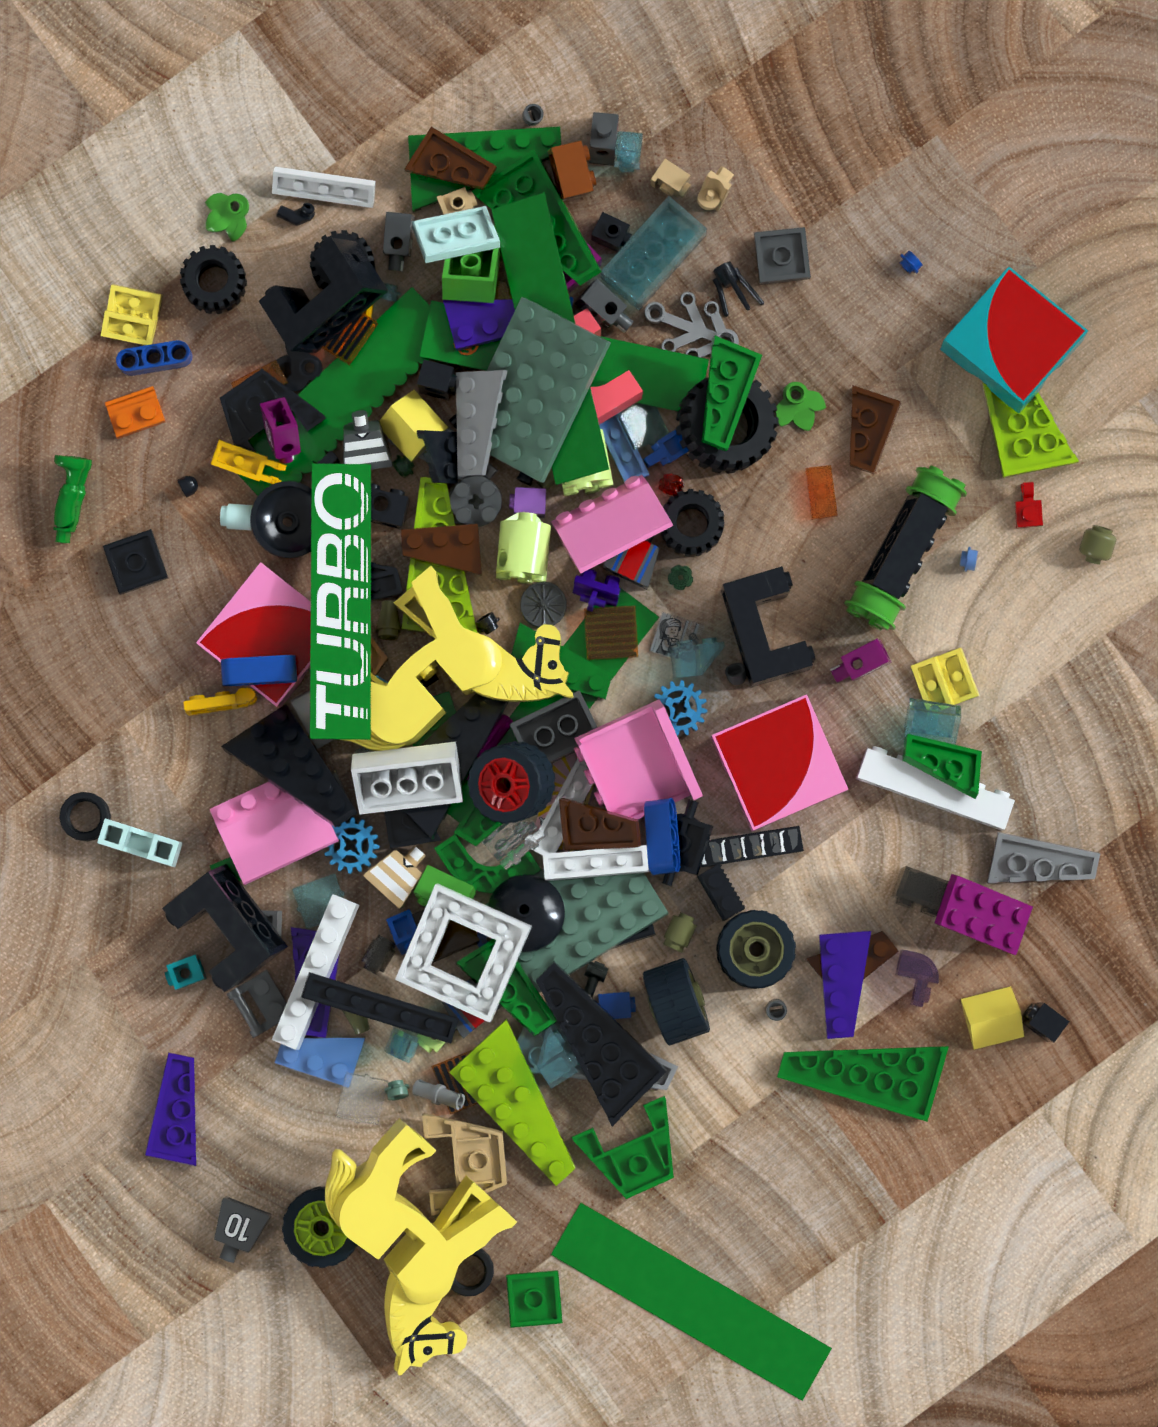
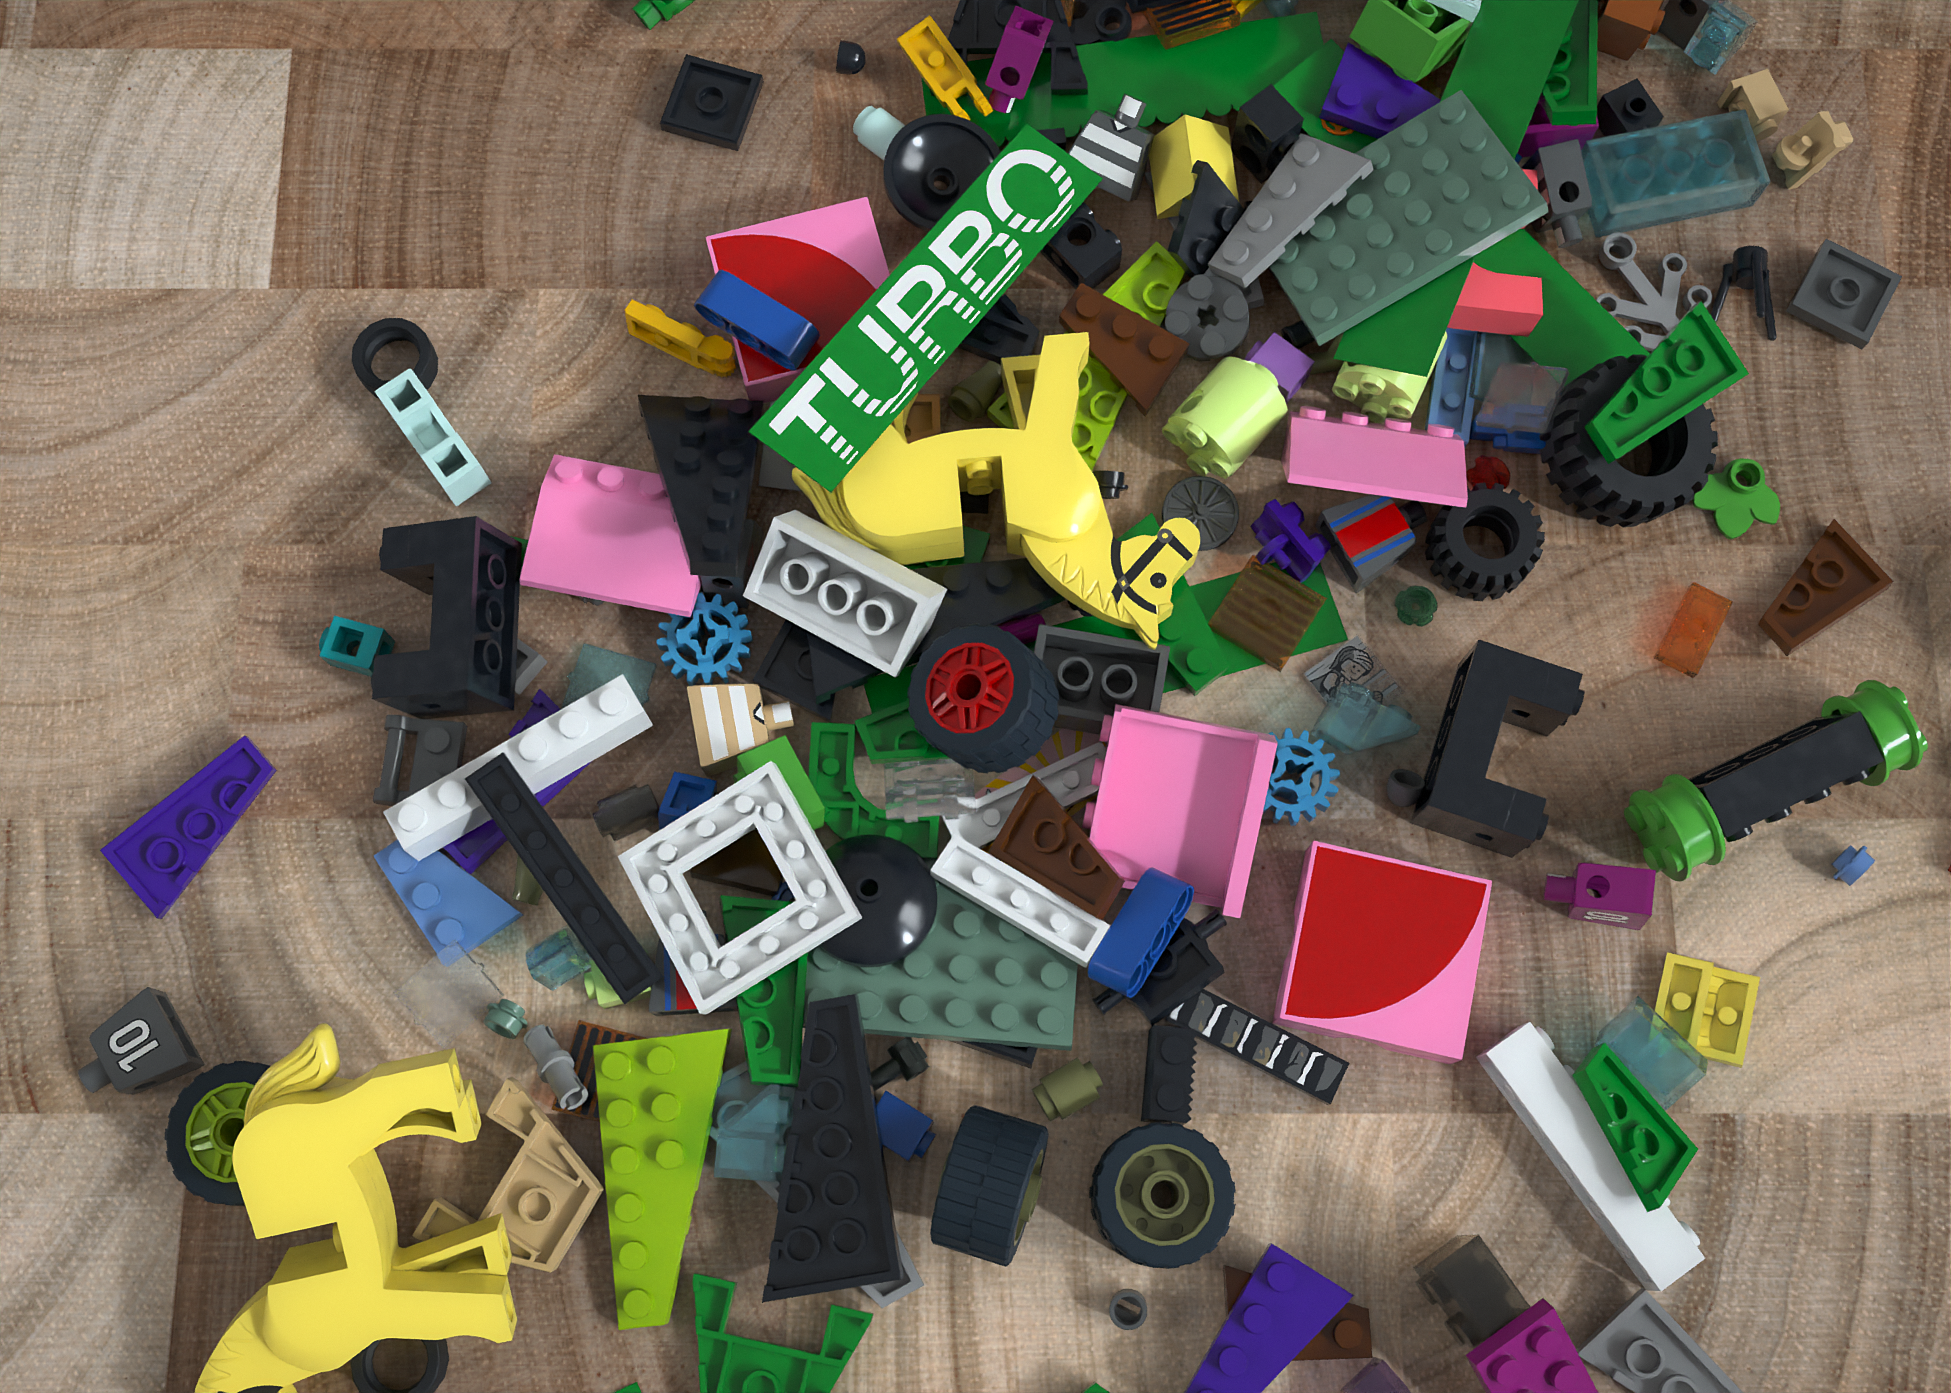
camera: 35 degrees right, 10 degrees down
clear green plate [392,455,415,478] -> none
none -> clear piece [1476,362,1569,433]

